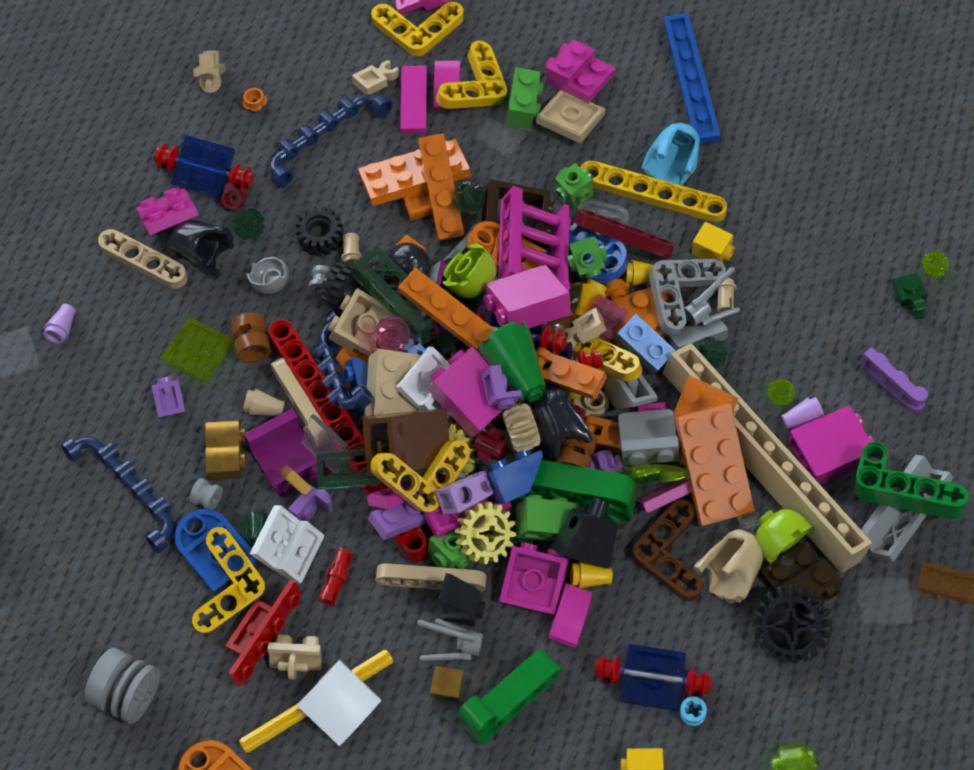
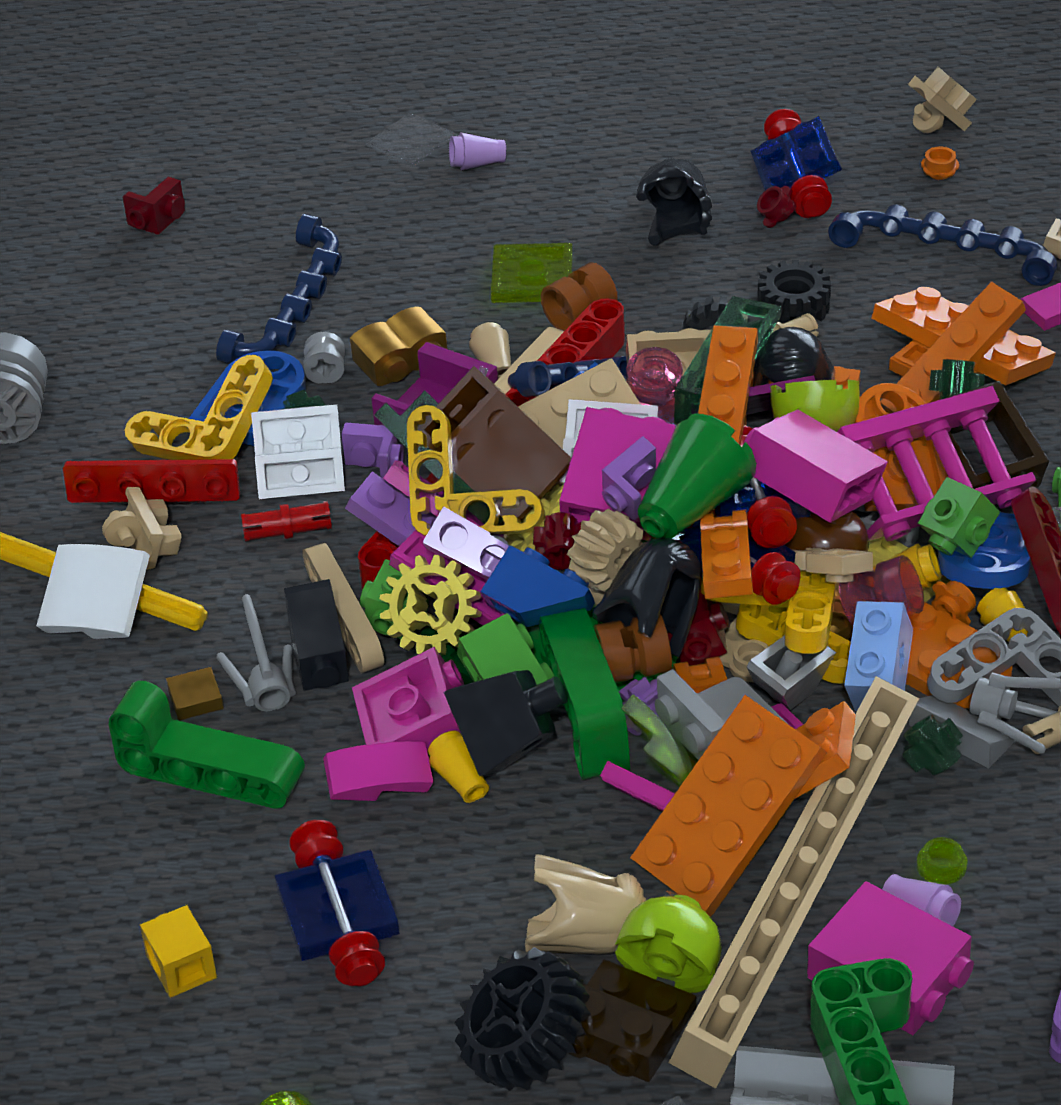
camera: 60 degrees right, 20 degrees down
tan beam [98,229,187,289] -> none
dark pink plate [136,187,199,235] -> none
medium lavender bracket [151,376,186,418] -> none
clear green gear [232,208,265,240] -> none
light grey hair [246,257,289,295] -> none
pearl gold tile [280,464,312,495] -> none
reddish brown beam [633,500,703,602] -> none
medium azure bush [680,697,707,726] -> none

